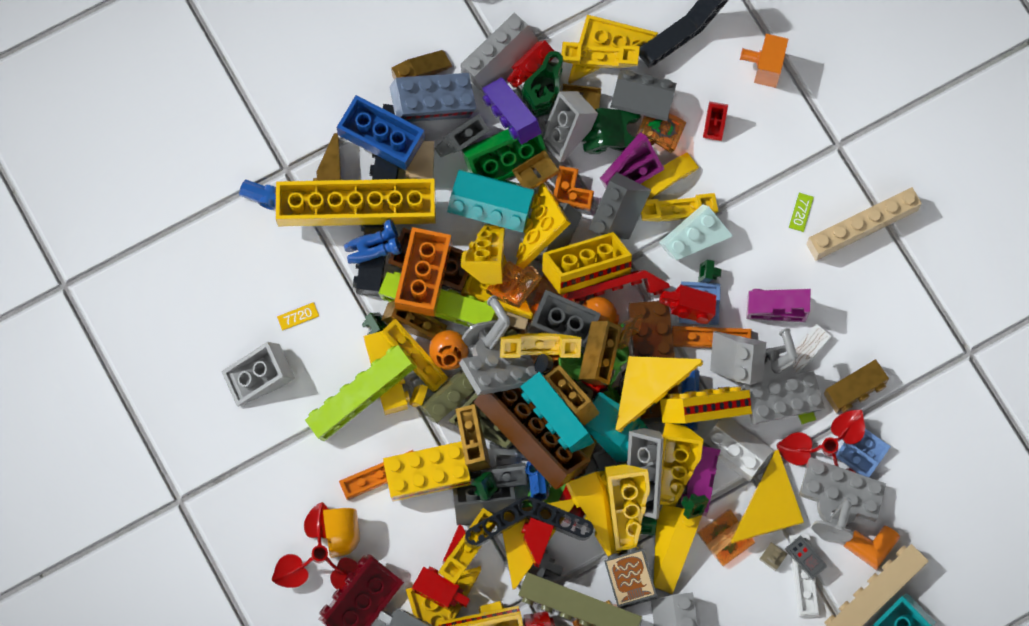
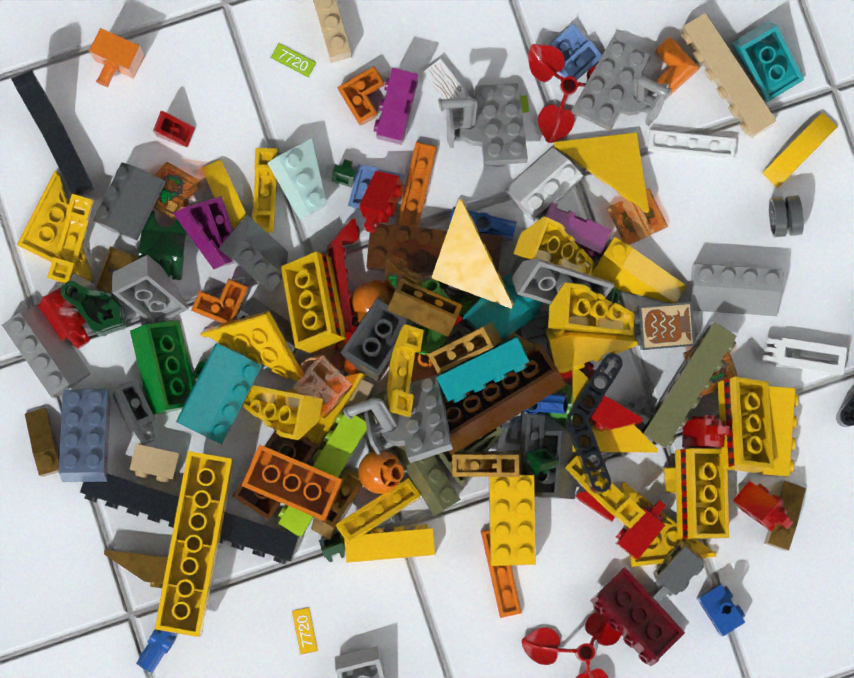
camera: 80 degrees left, 10 degrees up
lime brick [305,345,417,441] -> none
light orange brick [323,508,360,558] -> none
blue brick [336,95,425,170] -> none
blue piece [344,219,402,264] -> none
yellow tile [409,384,428,408] -> none
dark purple brick [482,77,542,145] -> none
pearl gold piece [512,150,560,189] -> none
black tile [534,354,553,375] -> none
yellow brick [660,386,752,423] -> none
dark green tile [681,493,709,519] -> none
light grey slope [710,331,766,385] -> none
dark tan tile [759,542,788,571] -> none
dark grey tile [785,535,827,580] -> none
pearl gold brick [824,359,889,414] -> none
none -> orange brick [337,66,385,126]

